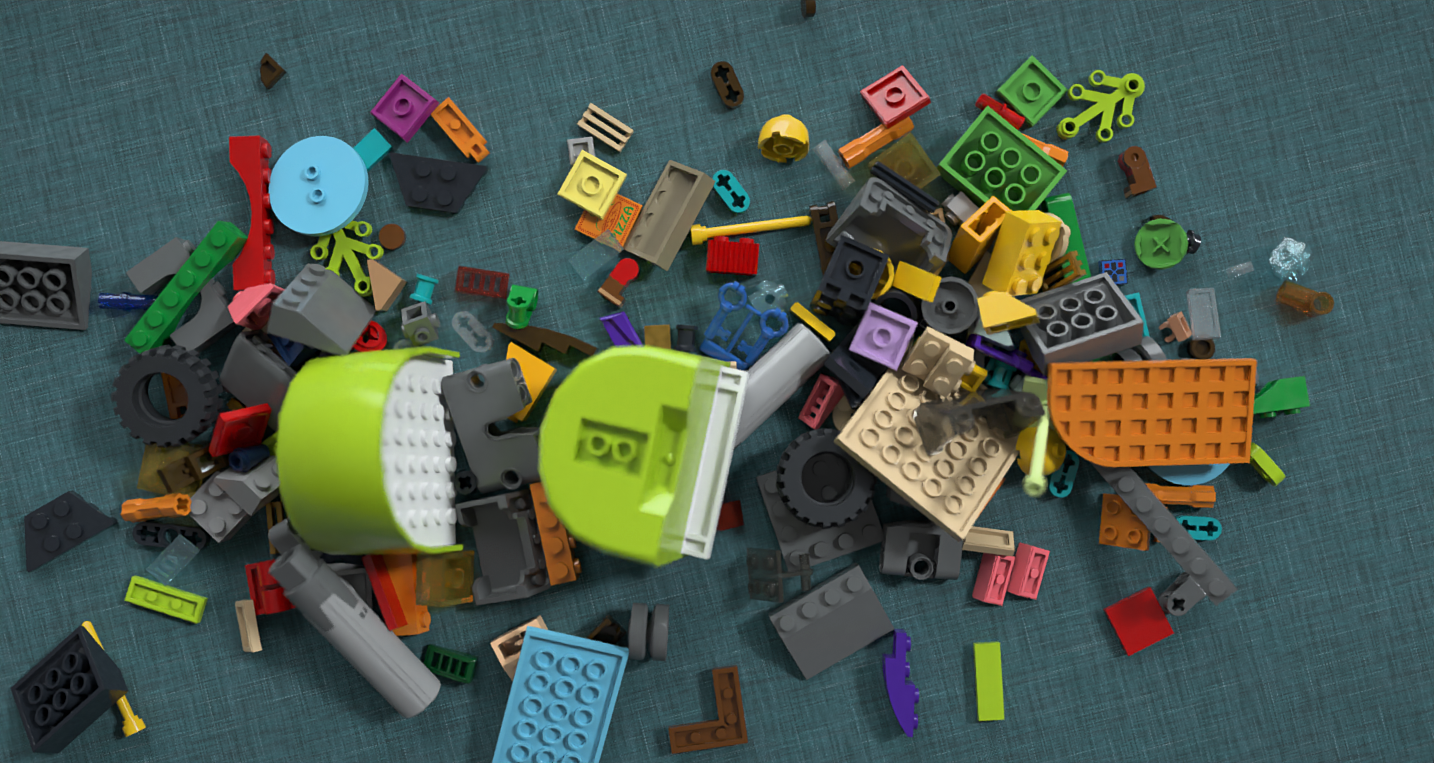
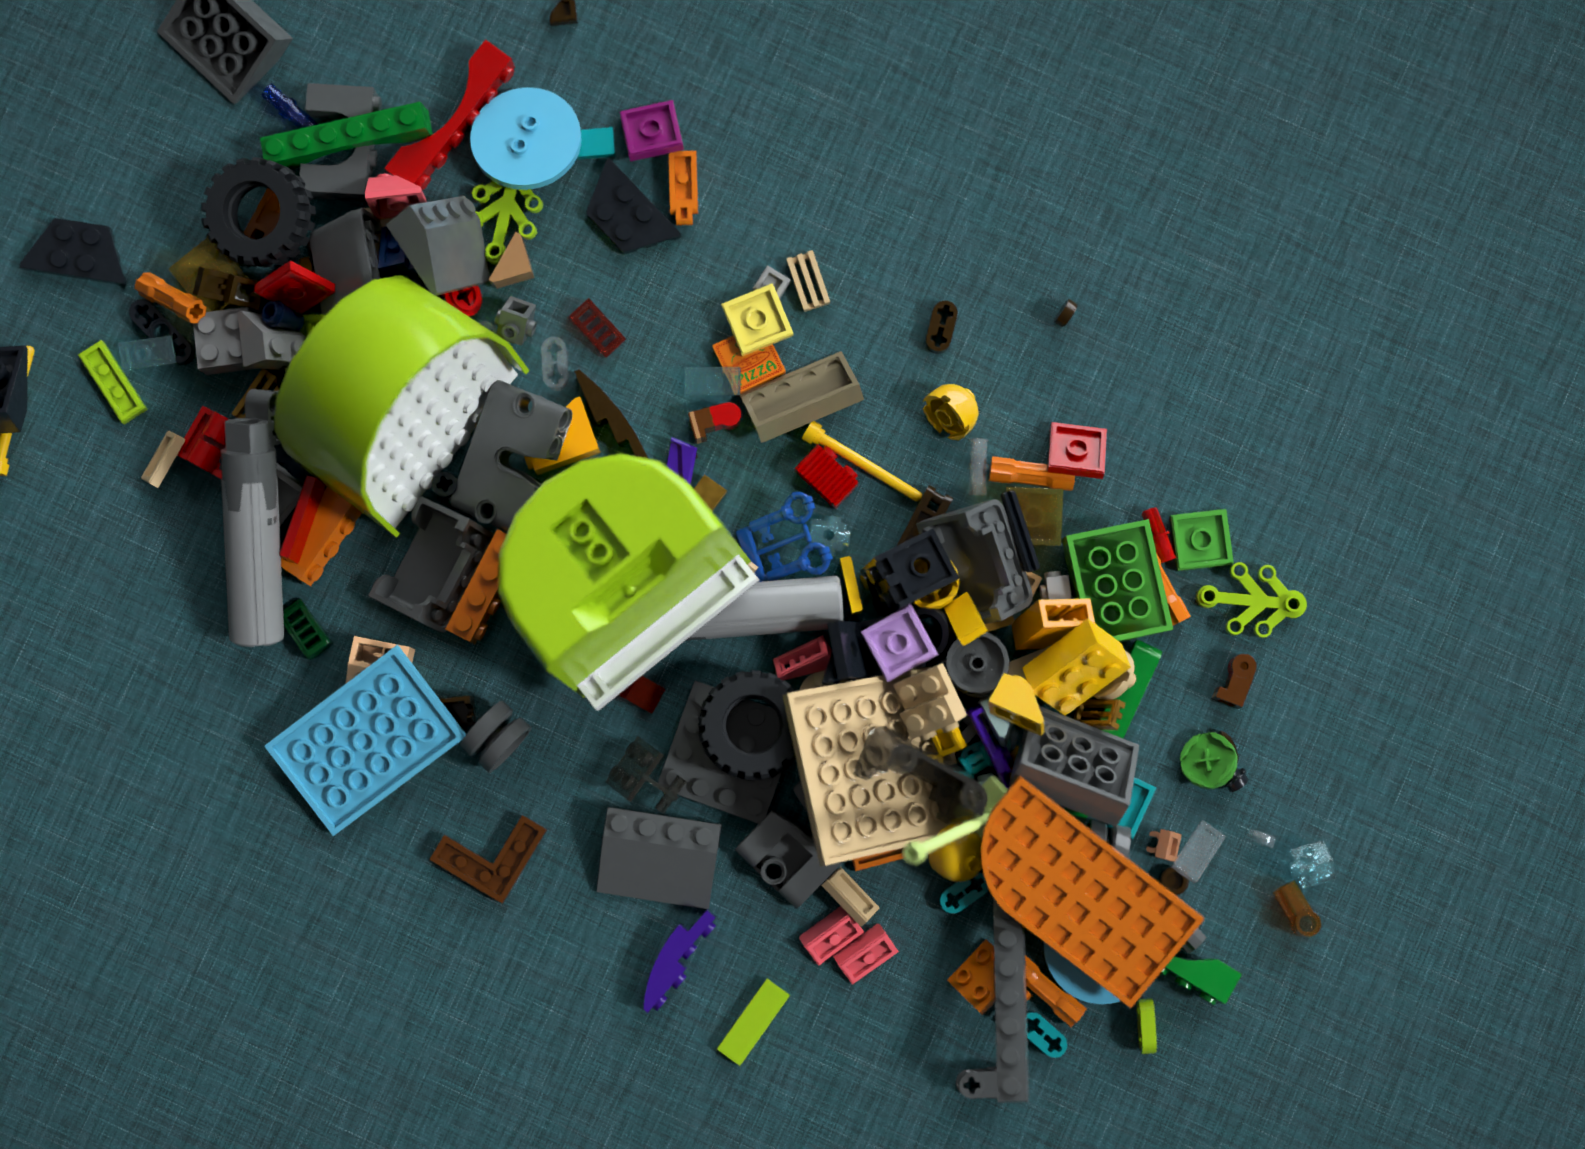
camera: 40 degrees right, 5 degrees down
reddish brown tile [379,224,406,250] -> none
teal bush [409,273,439,305] -> none
clear yellow brick [415,549,474,607] -> none
green piece [506,284,538,329] -> none
black bush [674,324,699,352] -> none
teal beam [712,170,750,214] -> none
tile [1098,259,1128,285] -> none
red tile [1103,587,1174,656] -> none

